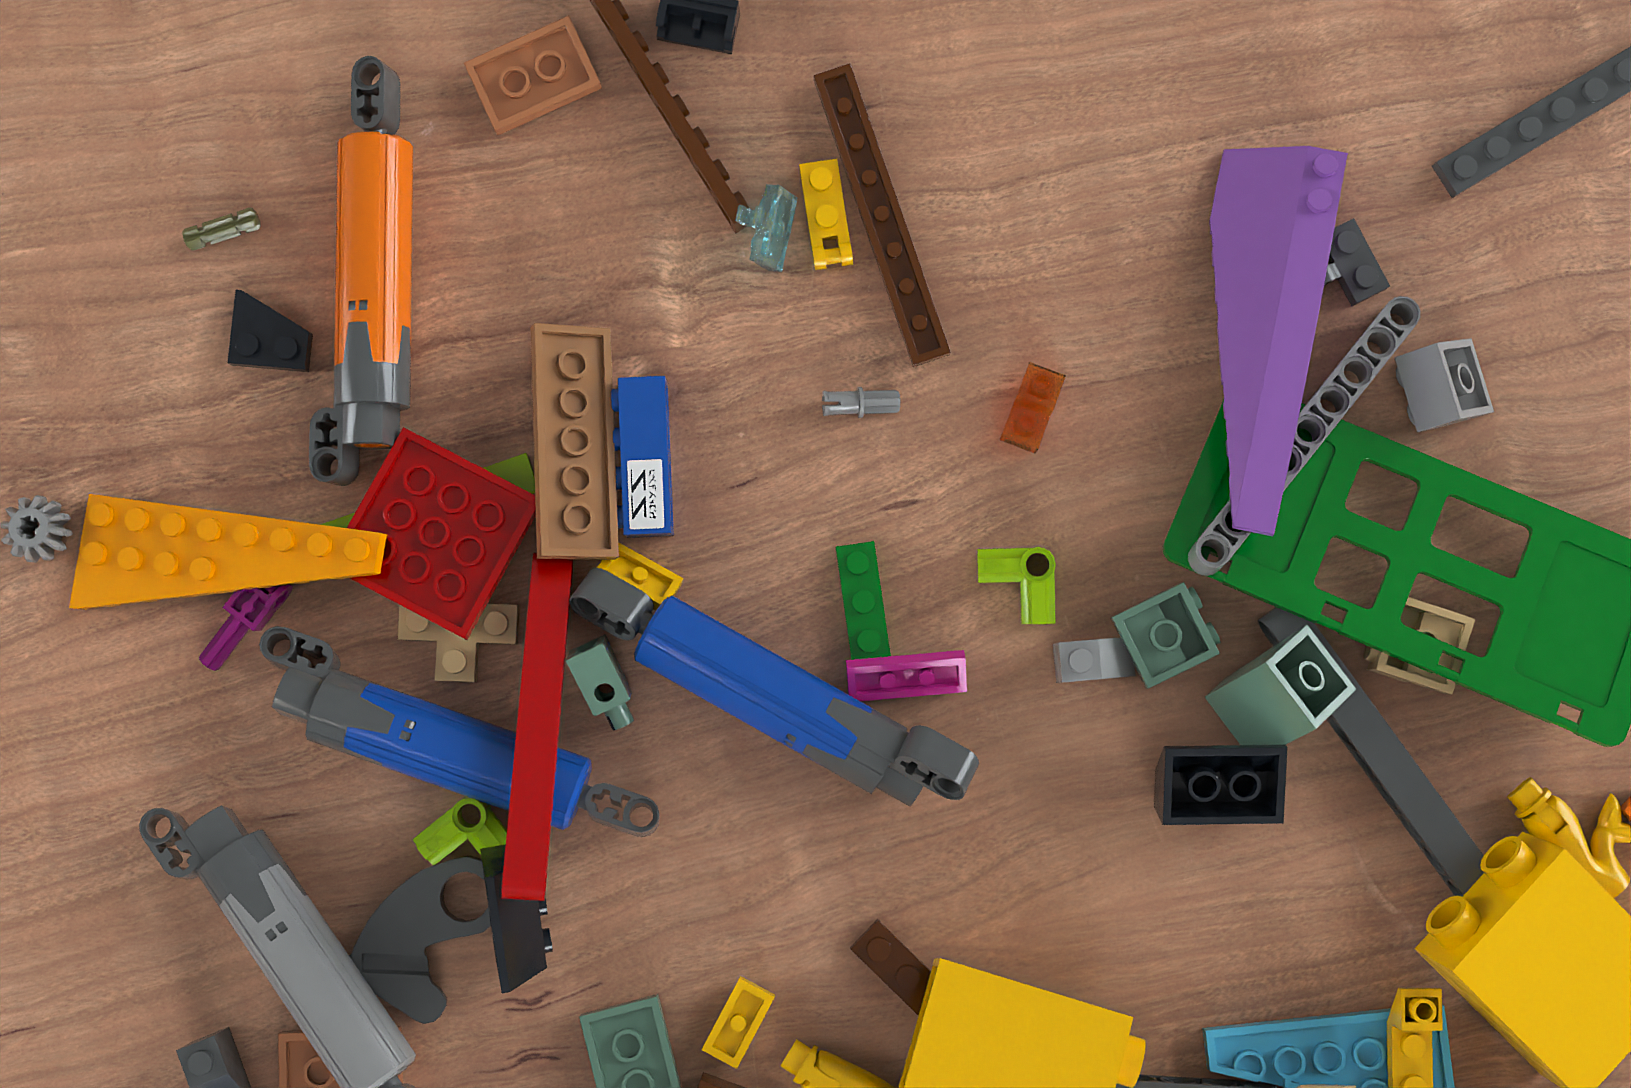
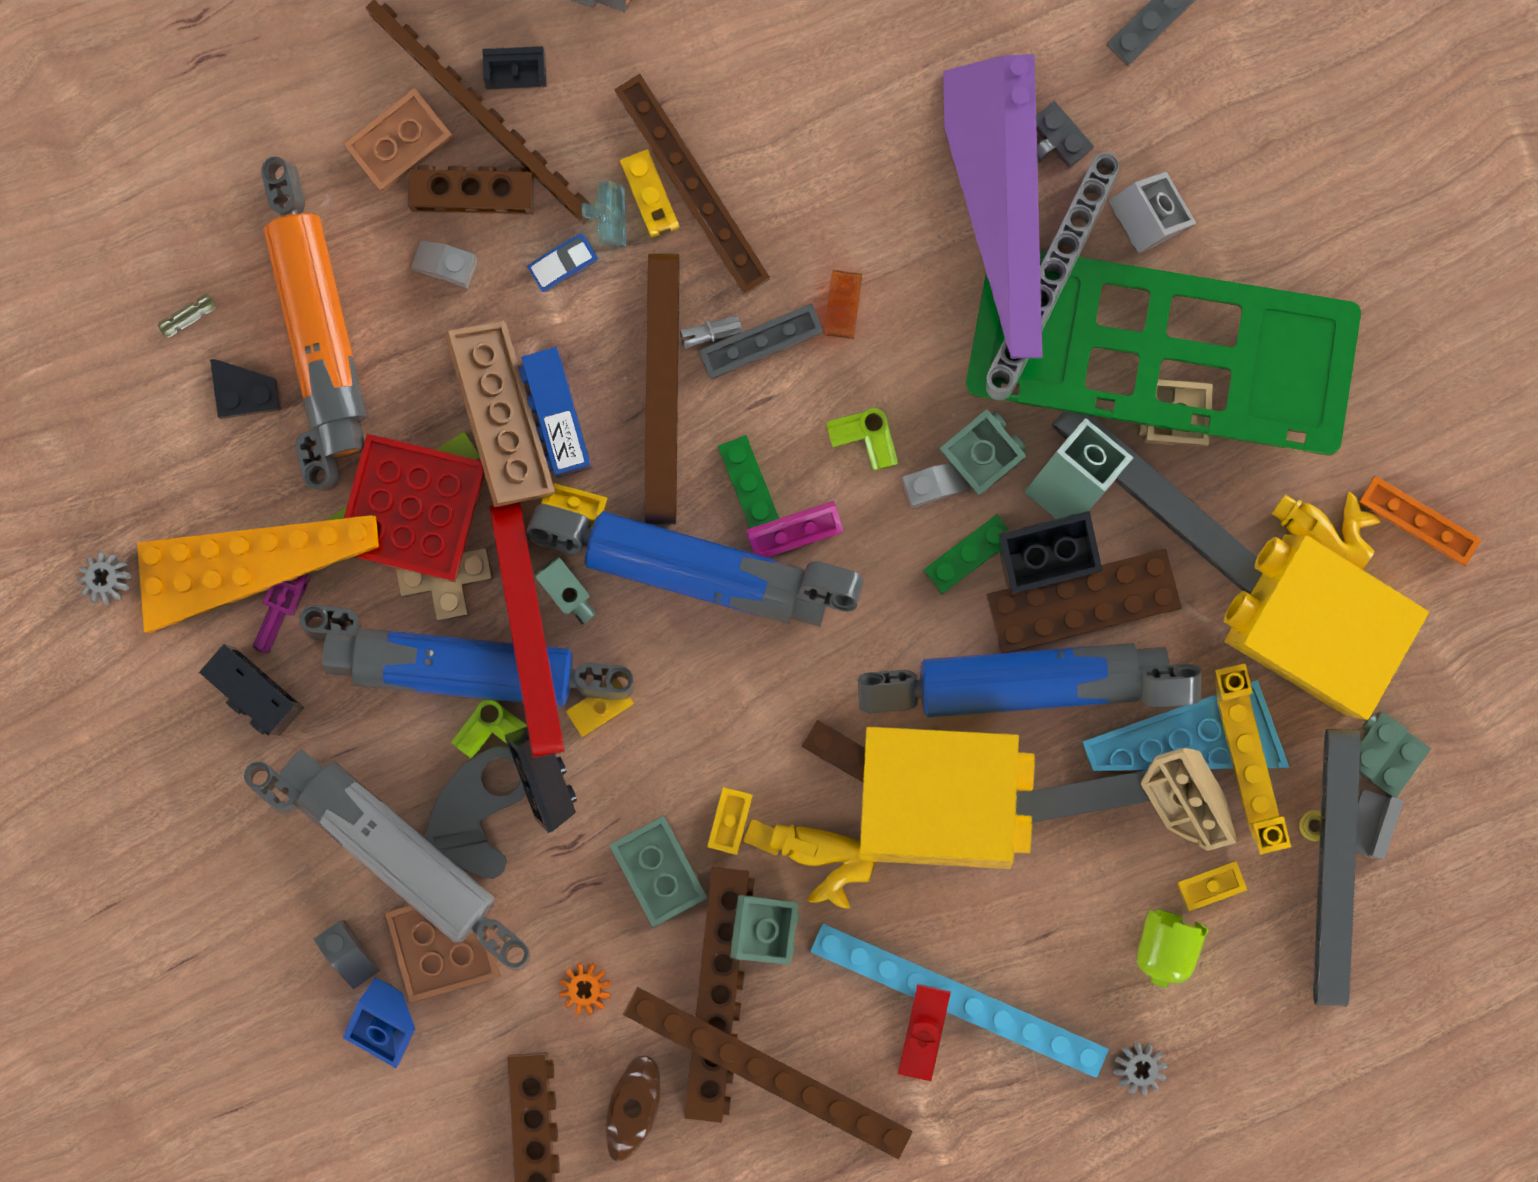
camera: 10 degrees left, 0 degrees up
none -> black piece [199,644,305,736]
none -> reddish brown brick [408,165,534,215]
none -> light grey slope [410,240,478,289]
none -> slope [527,233,599,292]
none -> yellow plate [566,678,634,738]
none -> reddish brown beam [644,253,680,524]
none -> dark grey plate [699,303,824,380]
none -> yellow sticker [743,819,779,856]
none -> piece [857,643,1201,718]
none -> green plate [923,514,1010,595]
none -> reddish brown plate [986,549,1182,653]

